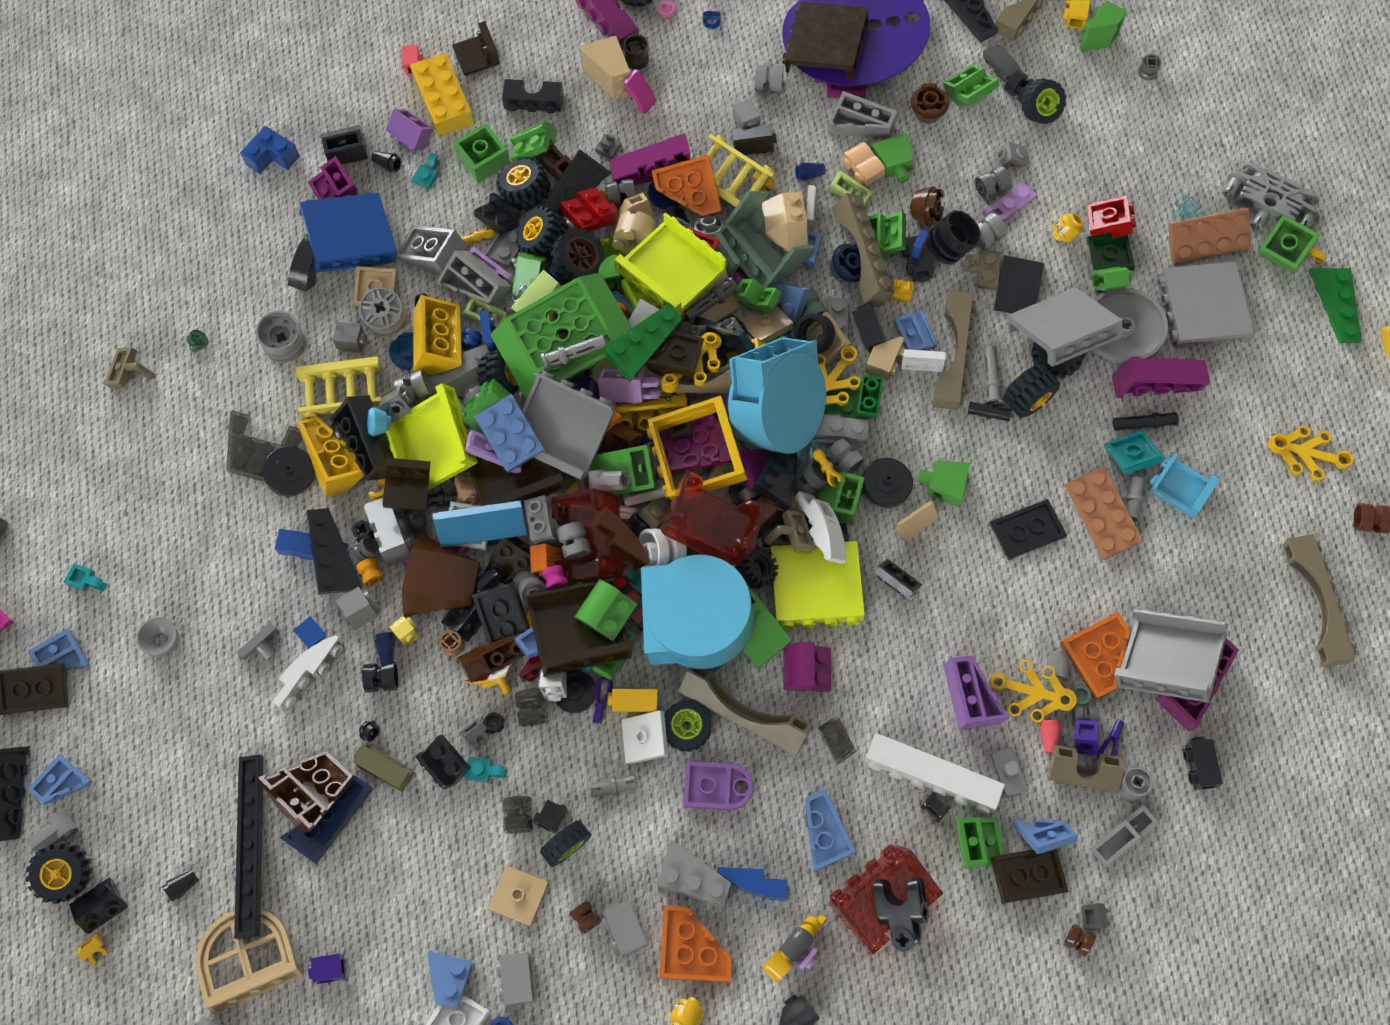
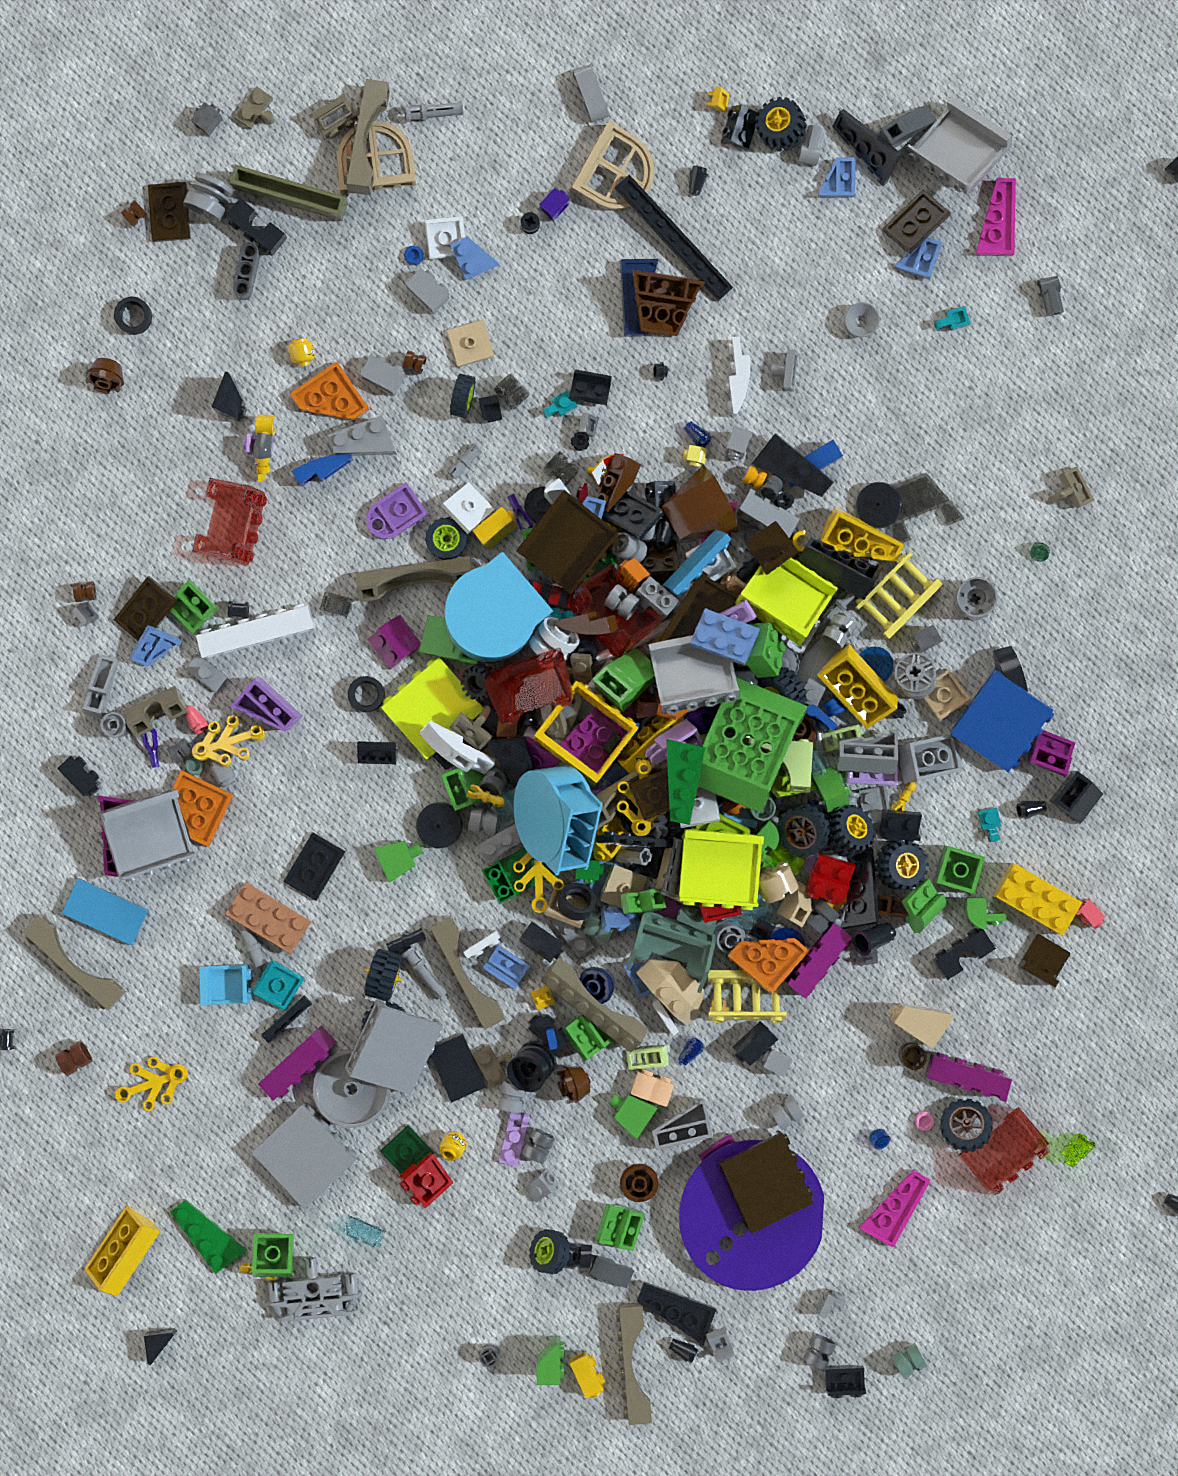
camera: 140 degrees right, 20 degrees up
blue brick [240,126,300,174] -> none
blue panel [293,616,326,649] -> none
olive window [353,743,414,792] -> none
black wheel [362,662,398,693] -> none
medium azure cone [367,407,391,436] -> none
flat silver brick [378,386,414,423] -> none
medium lavender brick [386,108,434,151] -> none
medium nougat wheel [439,630,464,657] -> none
light grey pin [540,334,606,371] -> none
dark pink wheel [542,565,568,591] -> none
bright green brick [574,580,637,642] -> none
light grey piece [588,469,630,493] -> none
dark pink slope [624,69,656,114] -> none
medium blue wing [805,789,856,872] -> none
tan slope [865,336,906,380] -> none
black piece [873,878,929,952] -> none
tan slope [895,501,938,541] -> none
dark purple brick [1074,720,1100,755] -> none
bright green brick [1091,267,1132,291] -> none
nougat plate [1168,208,1251,264] -> none
none -> dark azure piece [62,878,149,945]
none -> black tyre [348,676,385,712]
none -> black wheel [521,212,540,234]
none -> black plant [852,922,896,956]
none -> bright green brick [964,897,1006,929]

